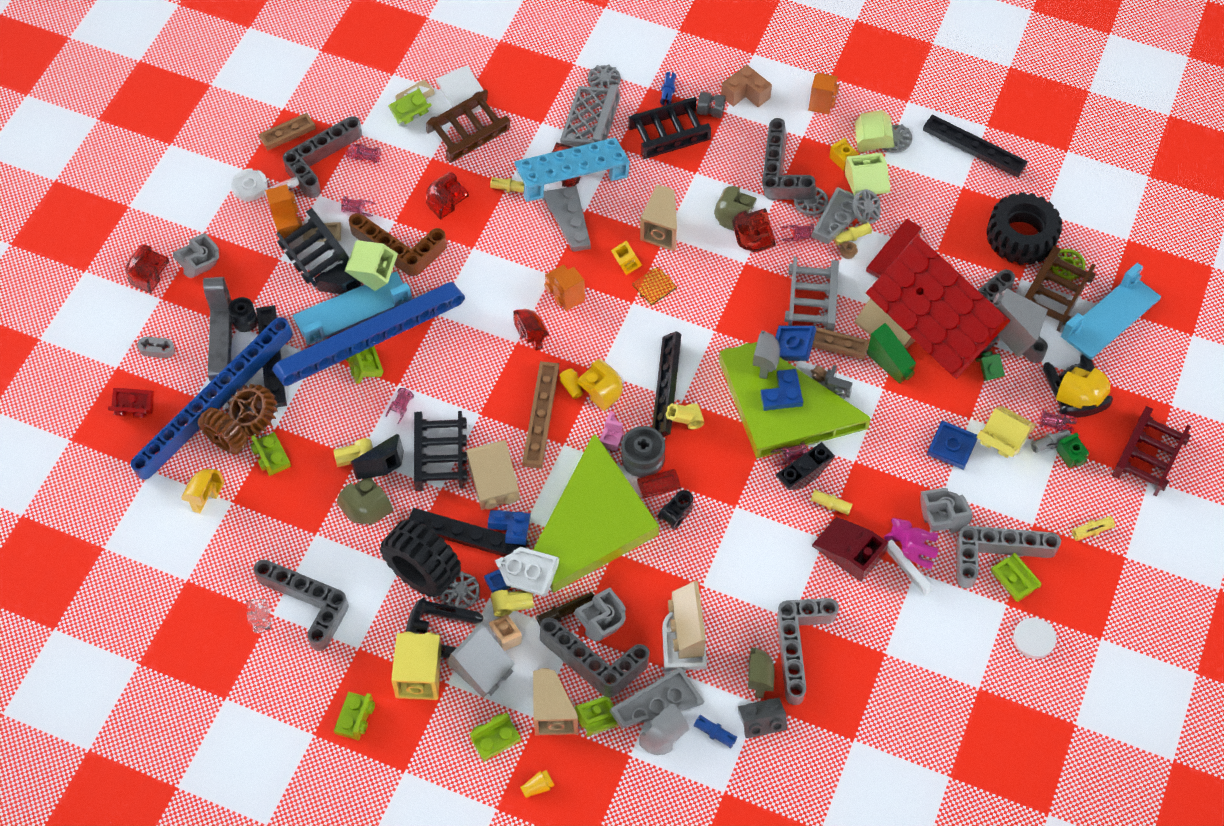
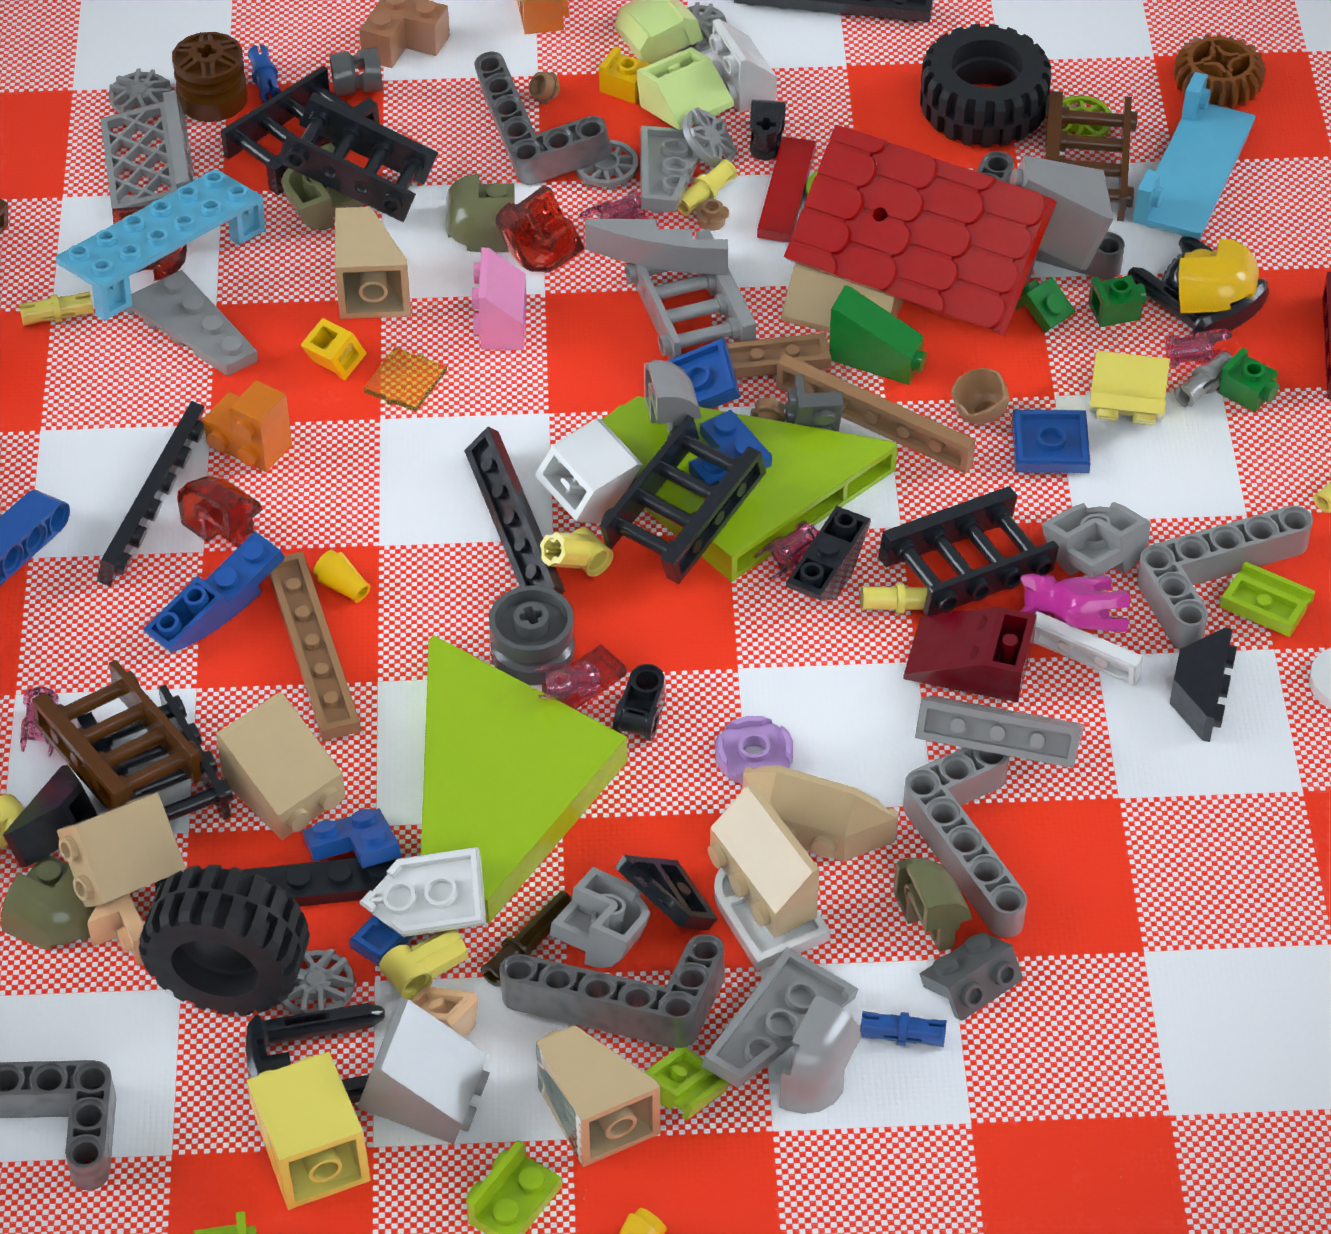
camera: 25 degrees left, 10 degrees down
yellow brick [577,358,623,411] -> none
bright pink slope [599,411,624,451] -> none
none -> reddish brown fence [32,660,203,811]
none -> tan panel [57,792,186,907]
none -> light nougat slope [87,894,144,966]
none -> black plate [97,401,205,587]
none -> blue slope [143,531,285,653]
none -> reddish brown wheel [172,32,248,122]
none -> black fence [277,92,439,223]
none -> olive brick [281,143,364,230]
none -> bright pink slope [472,247,527,350]
none -> medium nougat plate [529,71,560,104]
none -> white slope [535,418,643,523]
none -> clear pink piece [535,661,600,700]
none -> light grey slope [585,219,728,275]
none -> black fence [599,415,766,585]
none -> black wing [615,855,718,930]
none -> white slope [709,19,777,113]
none -> lavender tile [715,716,794,785]
none -> tan wedge [742,765,899,862]
none -> black piece [750,99,786,160]
none -> medium nougat plate [776,354,976,474]
none -> black fence [878,486,1059,616]
none -> light grey fence [915,695,1085,768]
none -> medium nougat hair [951,368,1010,425]
none -> green brick [1088,275,1147,327]
none -> black slope [1170,628,1237,742]
none -> dark orange gear [1173,33,1266,110]

